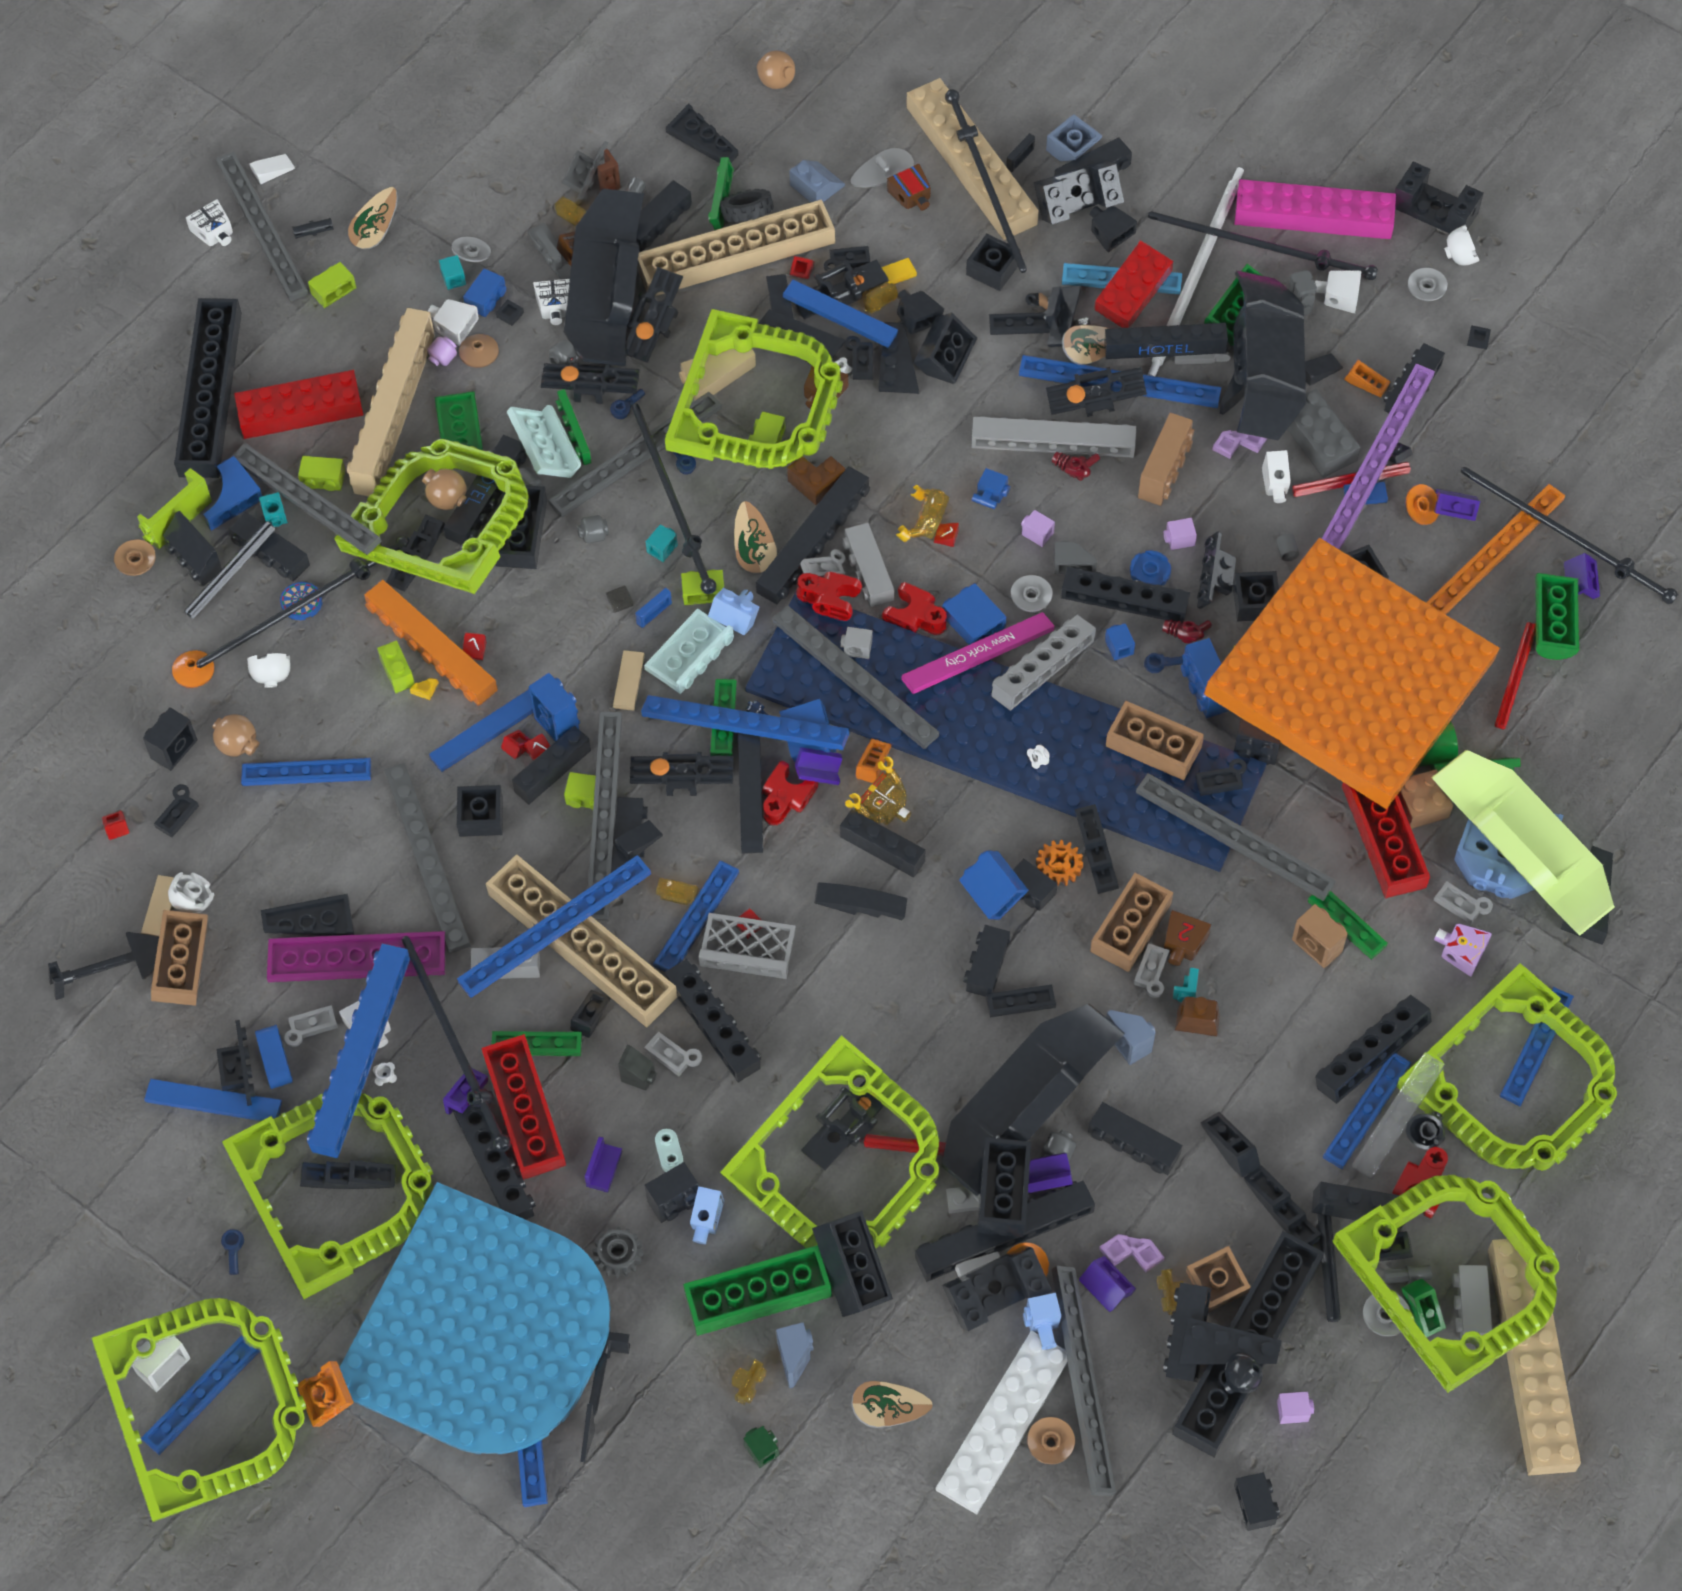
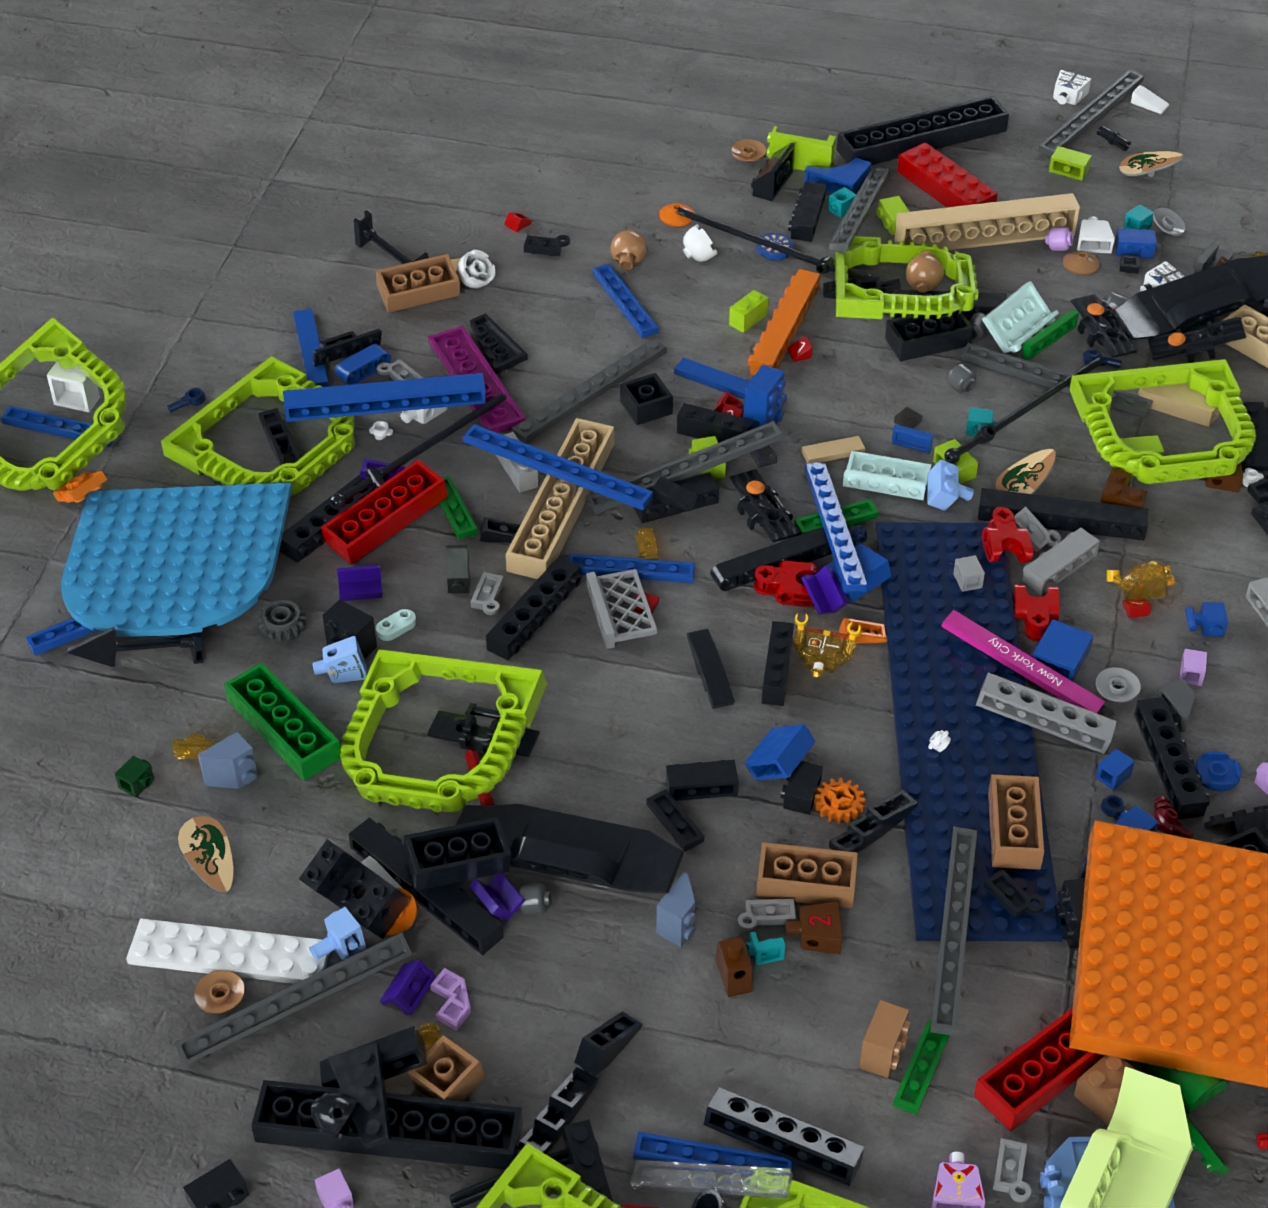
camera: 65 degrees right, 15 degrees down
black brick [143,707,198,771] -> none
axle [184,521,275,619] -> none
yellow tile [410,678,439,700] -> none
green tile [435,391,483,450] -> none
dark blue plate [673,452,696,475] -> none
dark grey plate [773,605,939,749] -> none
black slope [812,1211,893,1317] -> none
black brick [1088,1102,1183,1176] -> none

